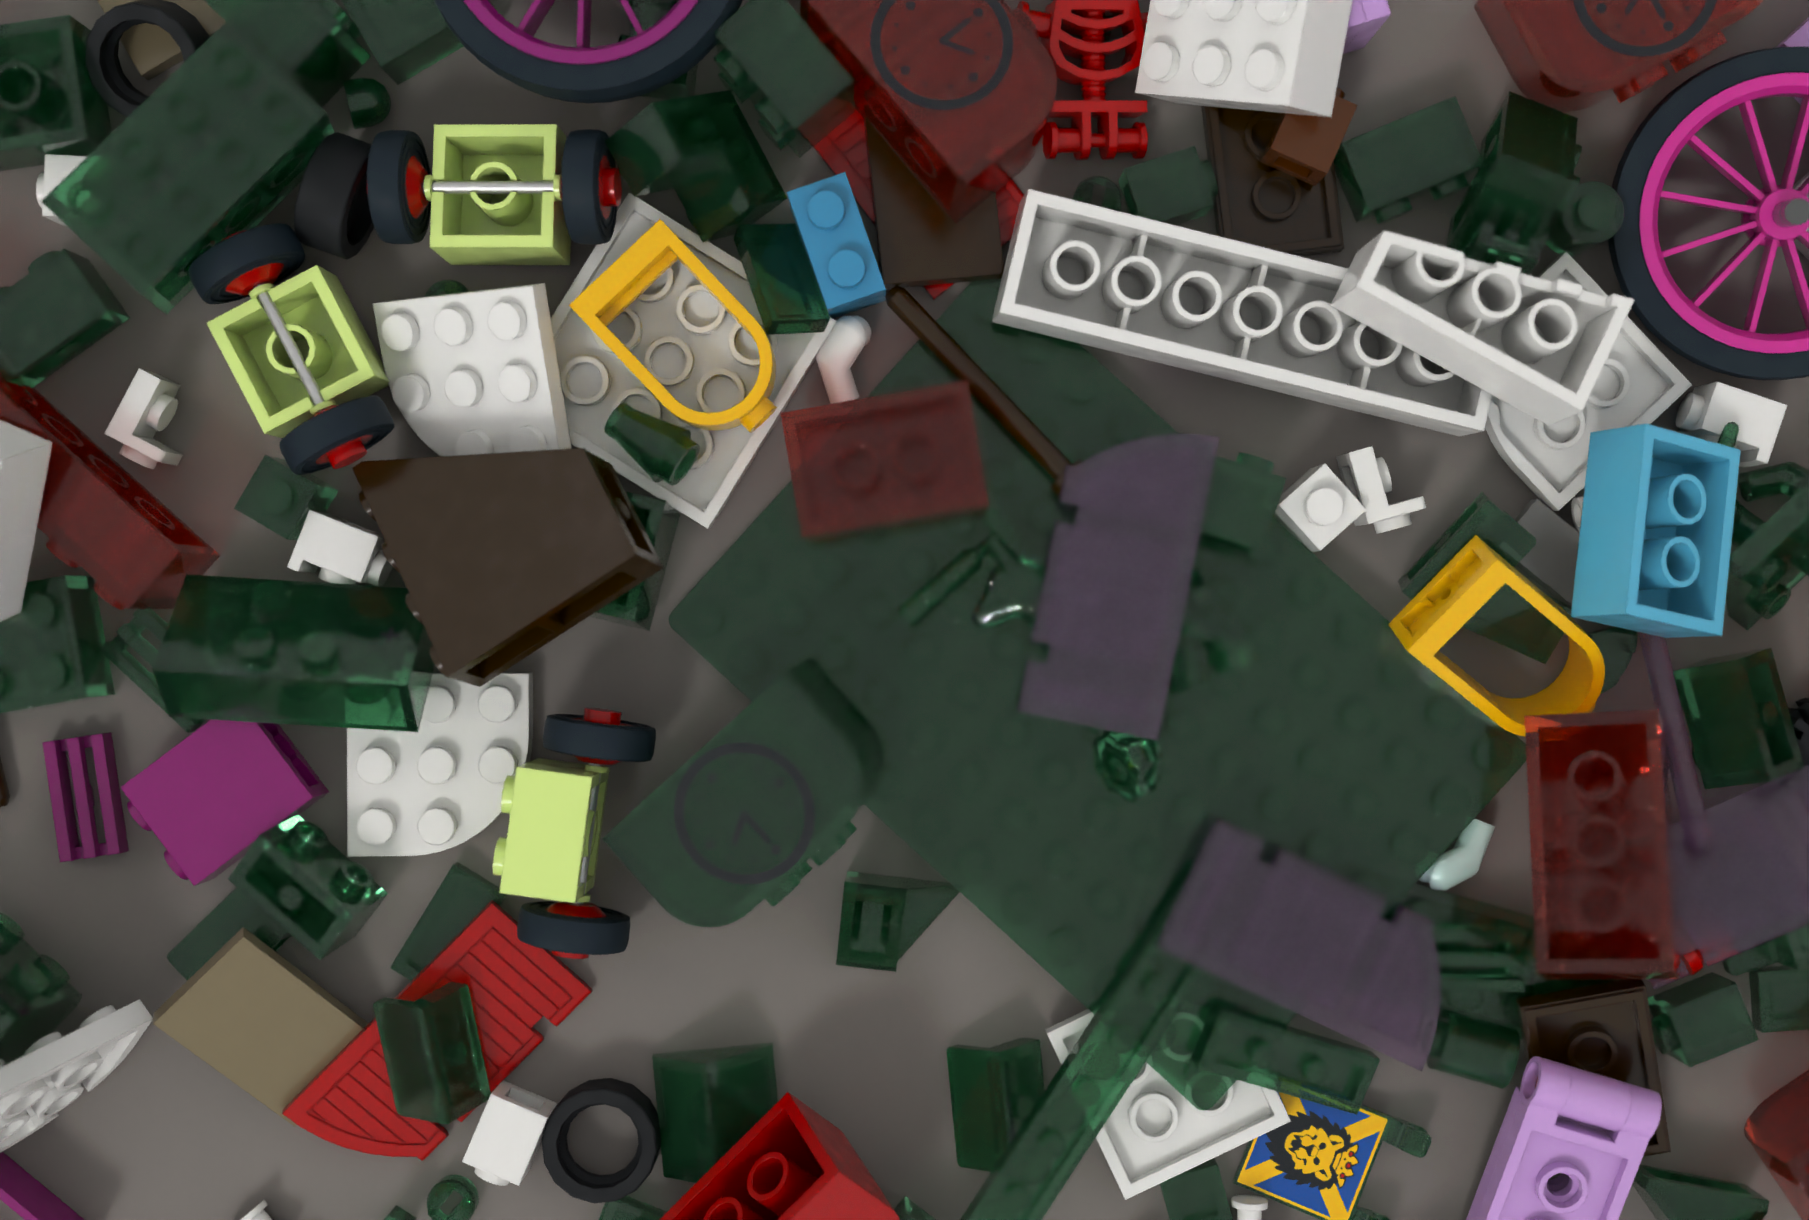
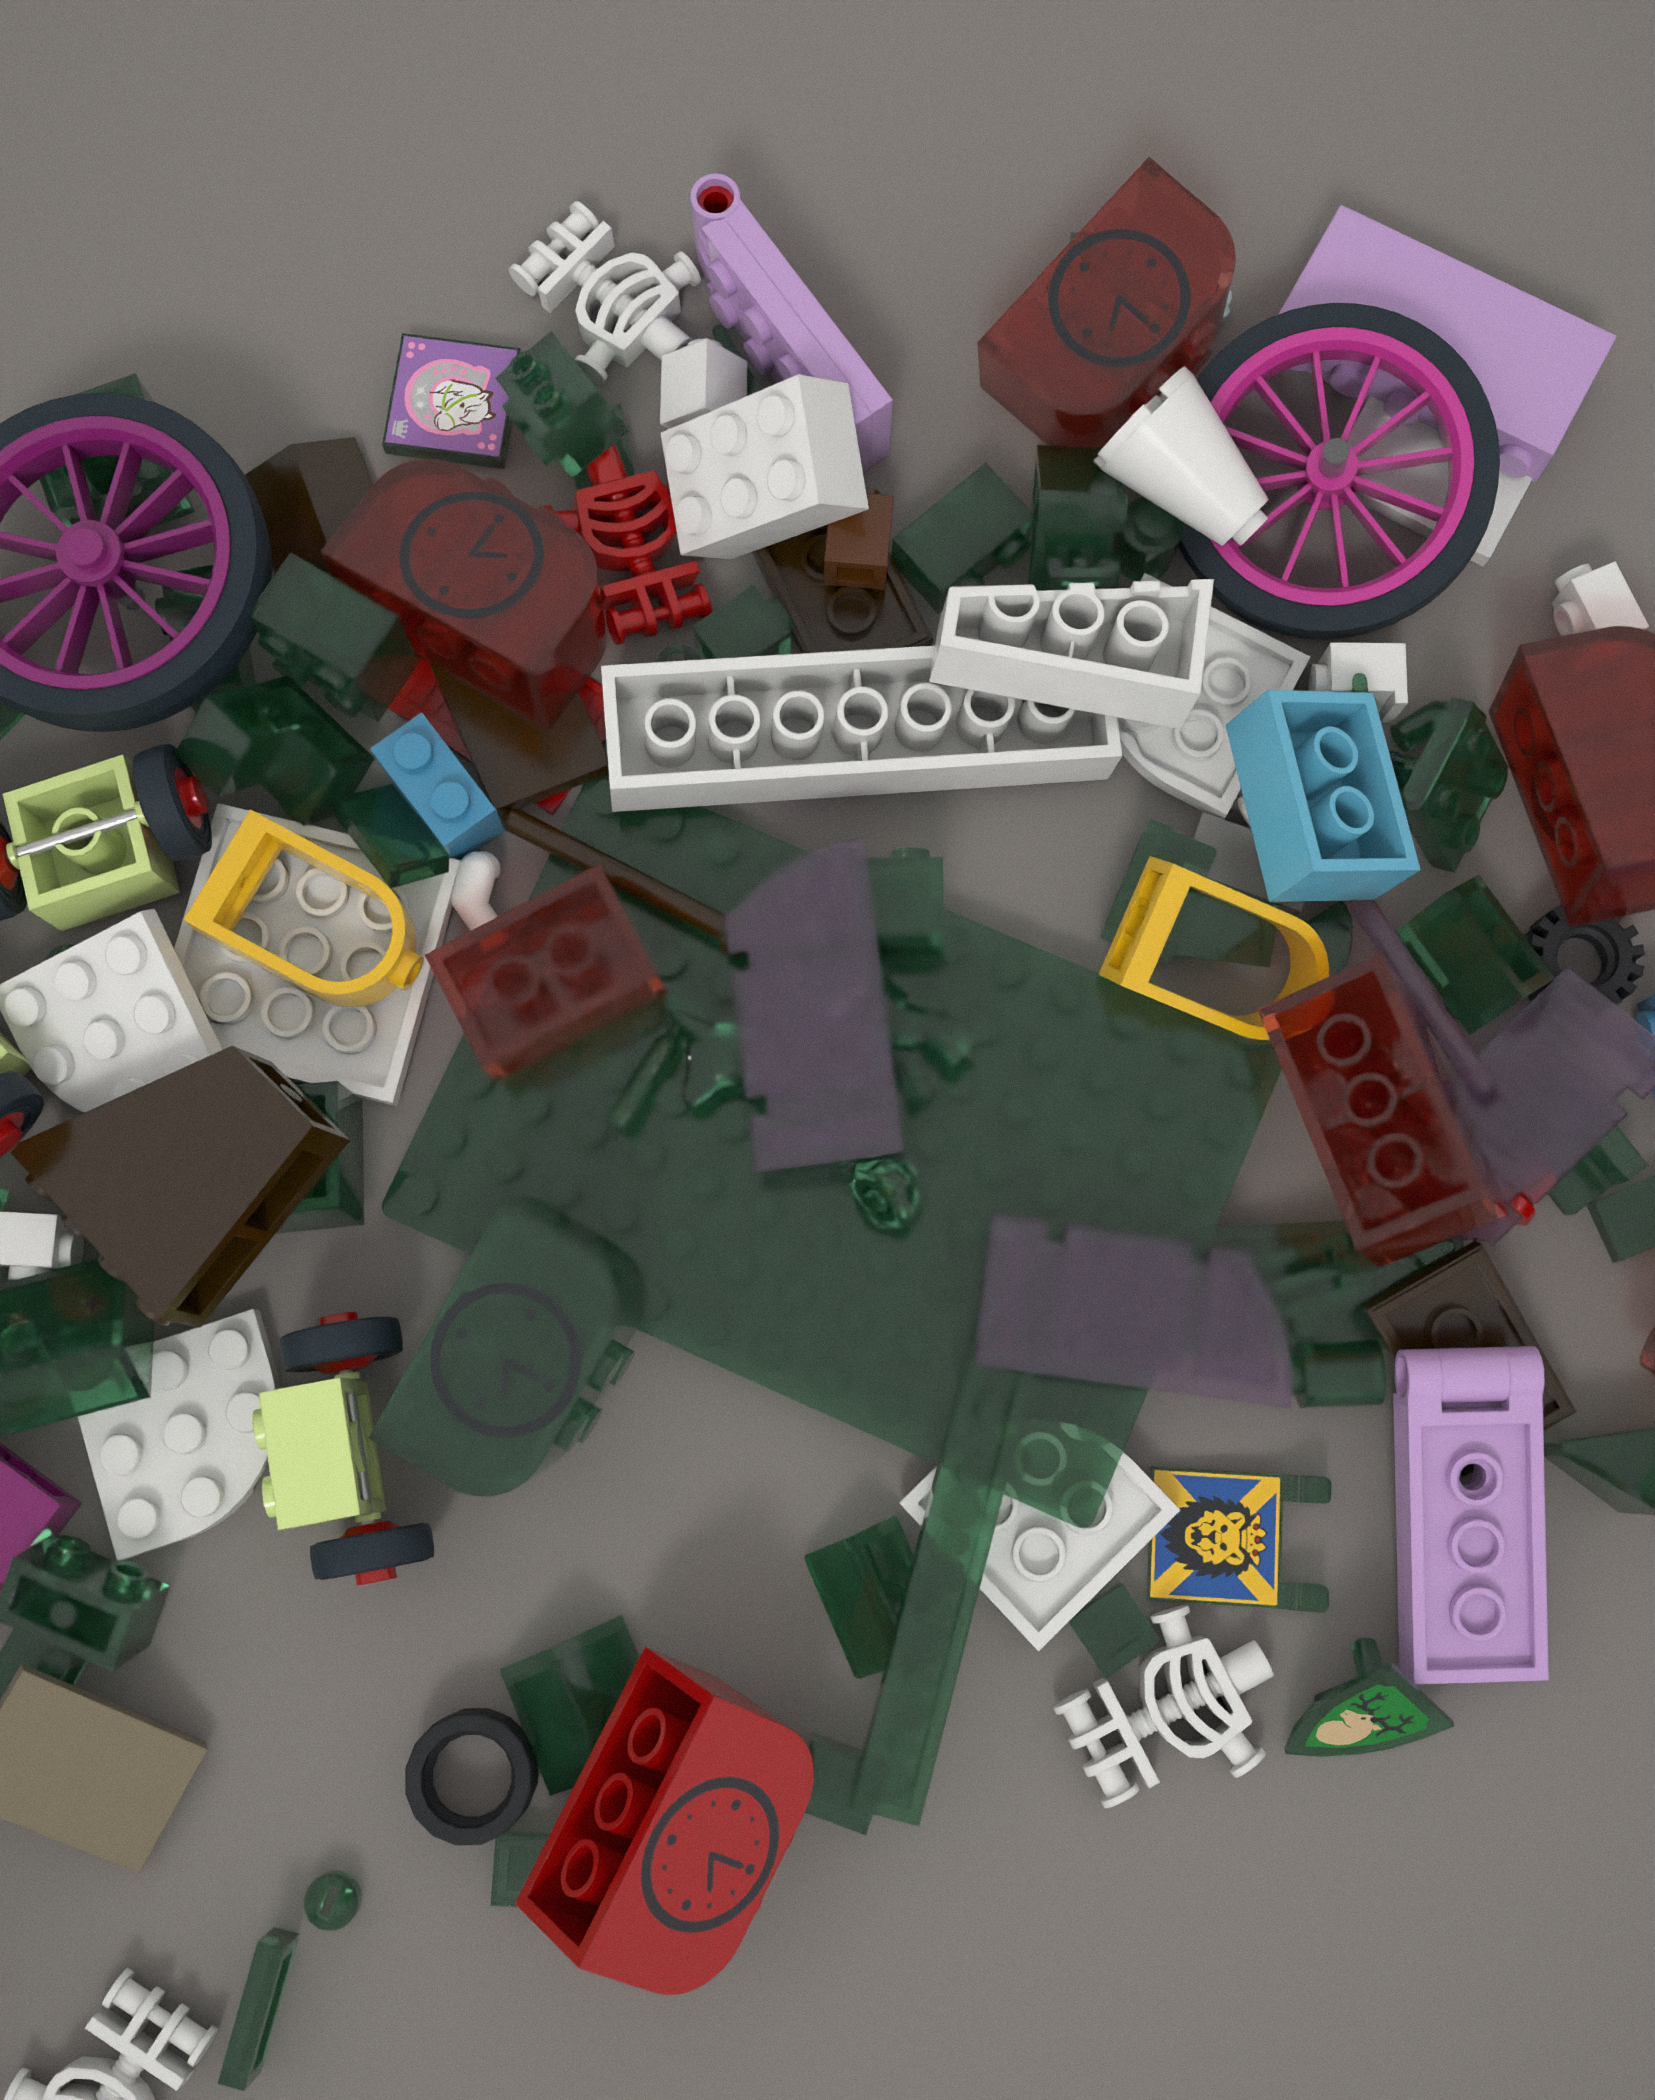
camera: 25 degrees left, 10 degrees down
red piece [282,900,593,1161] -> none
clear green panel [373,982,491,1125] -> none
clear green tile [390,862,508,981] -> none
white brick [462,1080,558,1186] -> none
clear green cone [604,403,700,486] -> none
clear green slope [836,871,966,972] -> none
clear green tile [1190,1003,1380,1115] -> none
white brick [1266,463,1367,553] -> none
white bracket [1336,446,1426,534] -> none
light aqua arm [1414,815,1495,891] -> none
clear green brick [1648,972,1759,1067] -> none
none -> white cone [1093,366,1269,546]

